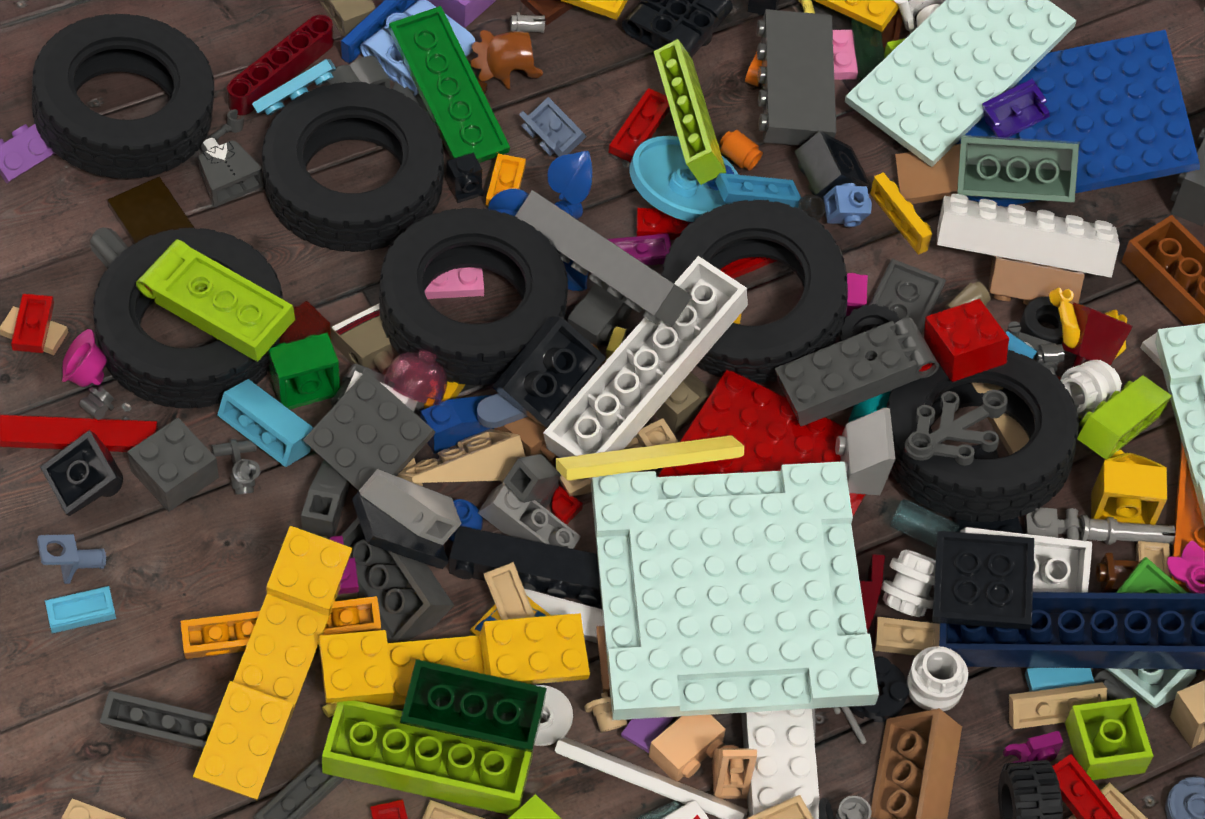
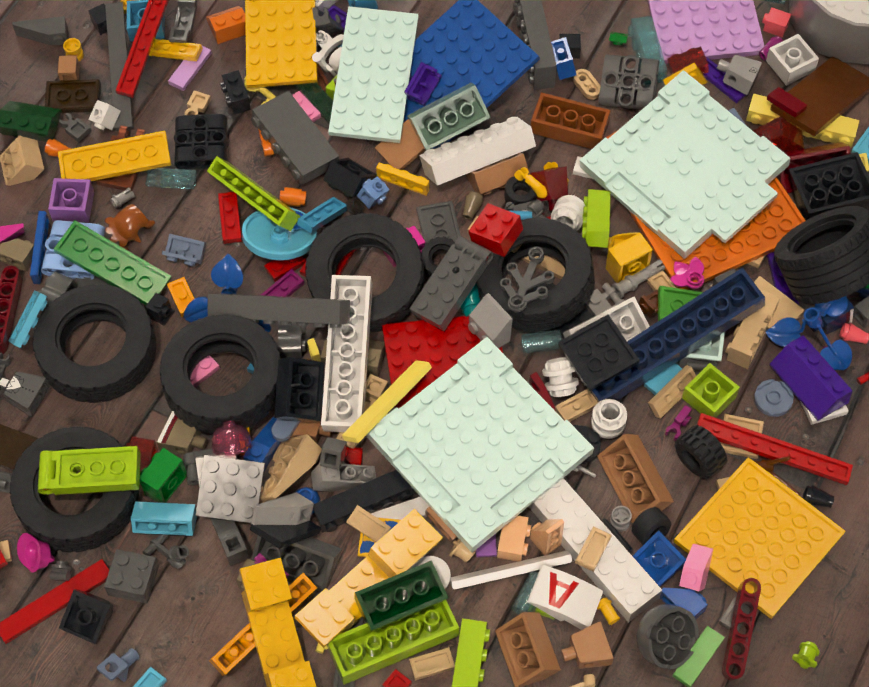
camera: 30 degrees left, 5 degrees up
none -> clear light blue hinge [145,168,197,189]

